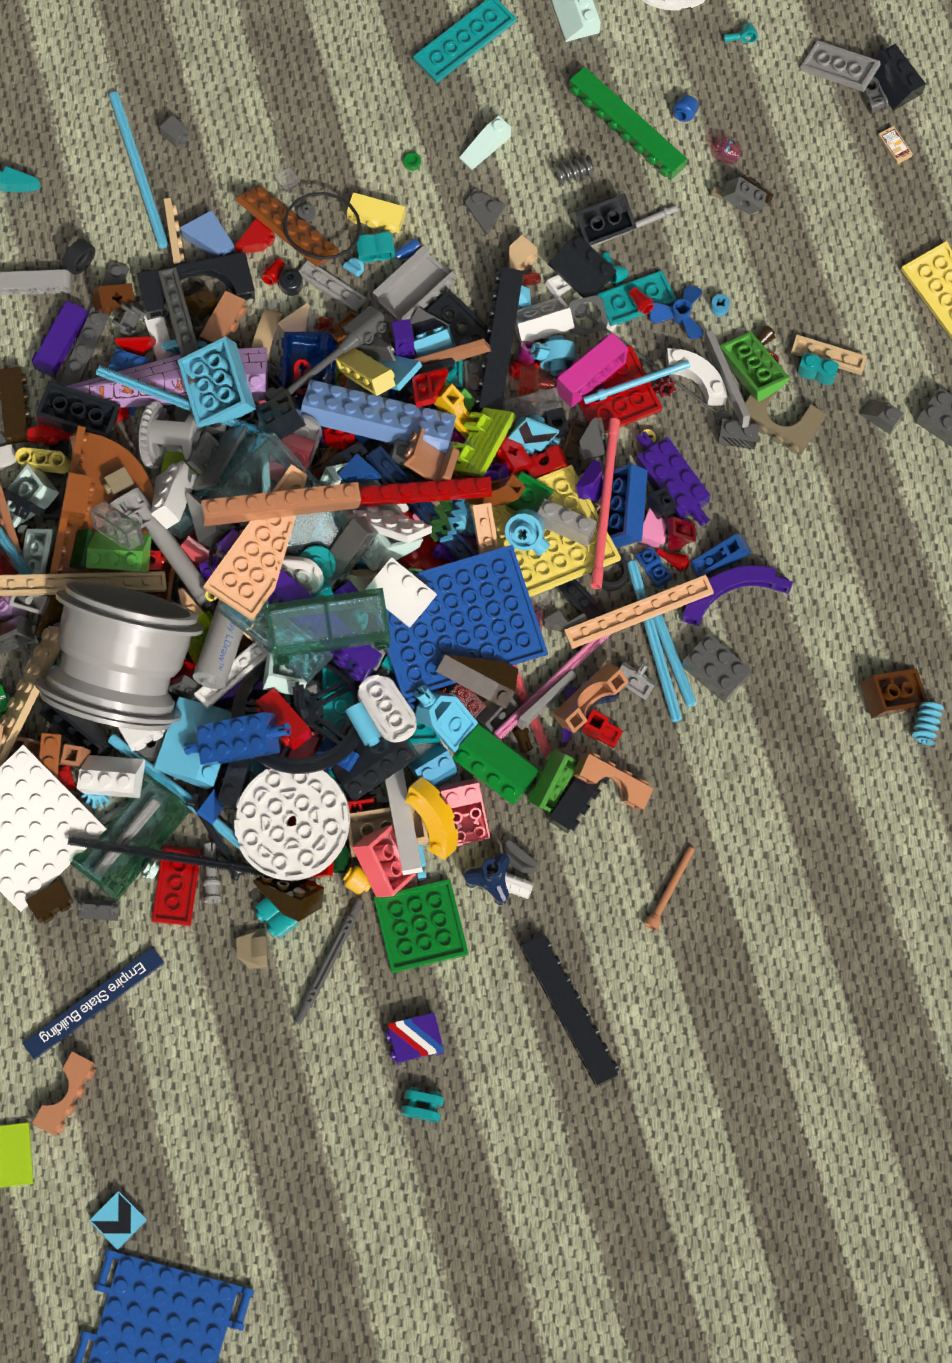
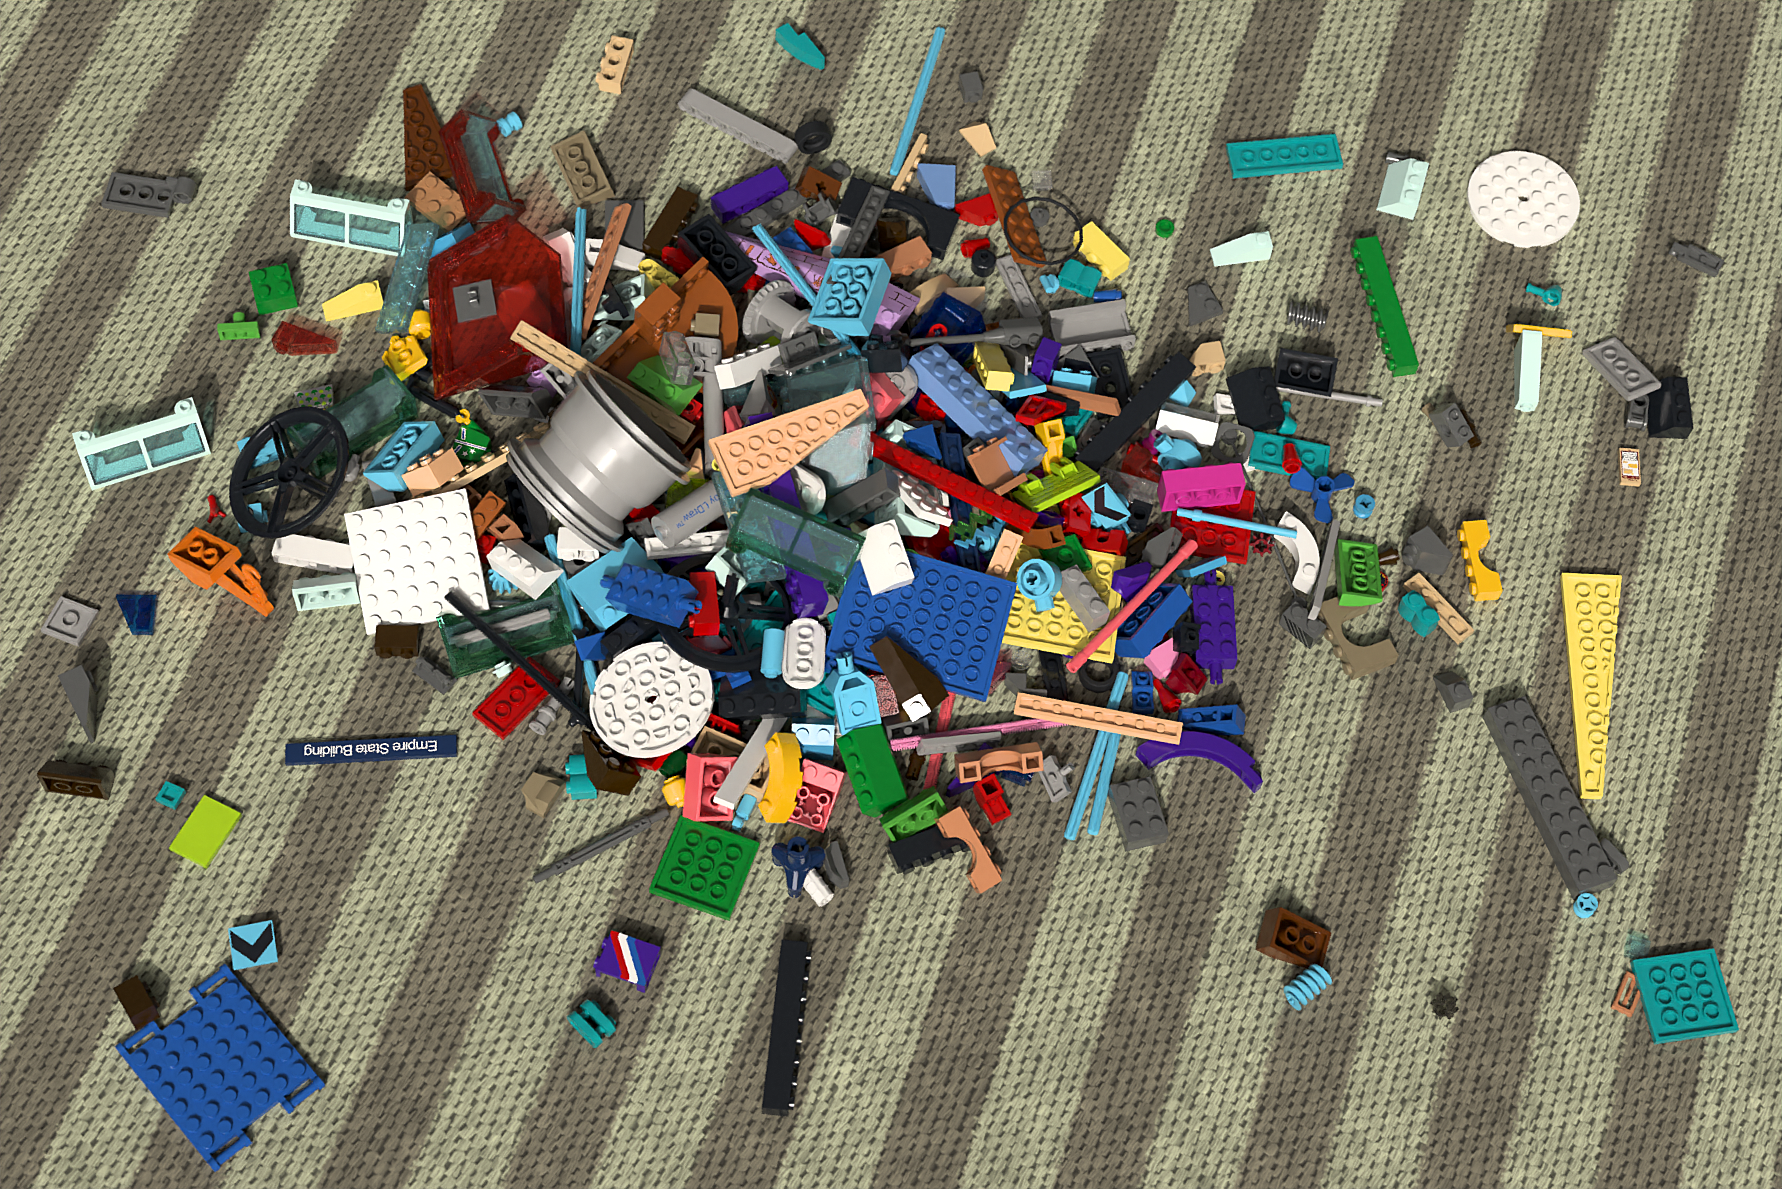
camera: 30 degrees right, 10 degrees down
nougat arch [32,1052,96,1137] -> none
dark green slope [69,529,92,570] -> none
nougat brick [201,482,361,527] -> none
teal tile [299,546,336,583] -> none
clear red plant [313,316,334,336] -> none
clear red tile [523,273,541,286] -> none
nougat piece [643,846,694,931] -> none
blue head [673,95,699,122] -> none
clear pink head [714,138,742,165] -> none
none -> dark brown brick [113,975,160,1030]
none -> tan slope [959,121,996,157]
none -> dark azure tile [1175,556,1227,577]
none -> dark grey slope [1401,525,1453,575]
none -> yellow arch [1457,520,1503,601]
none -> yellow tile [1506,324,1572,338]
none -> light aqua slope [1514,330,1542,412]

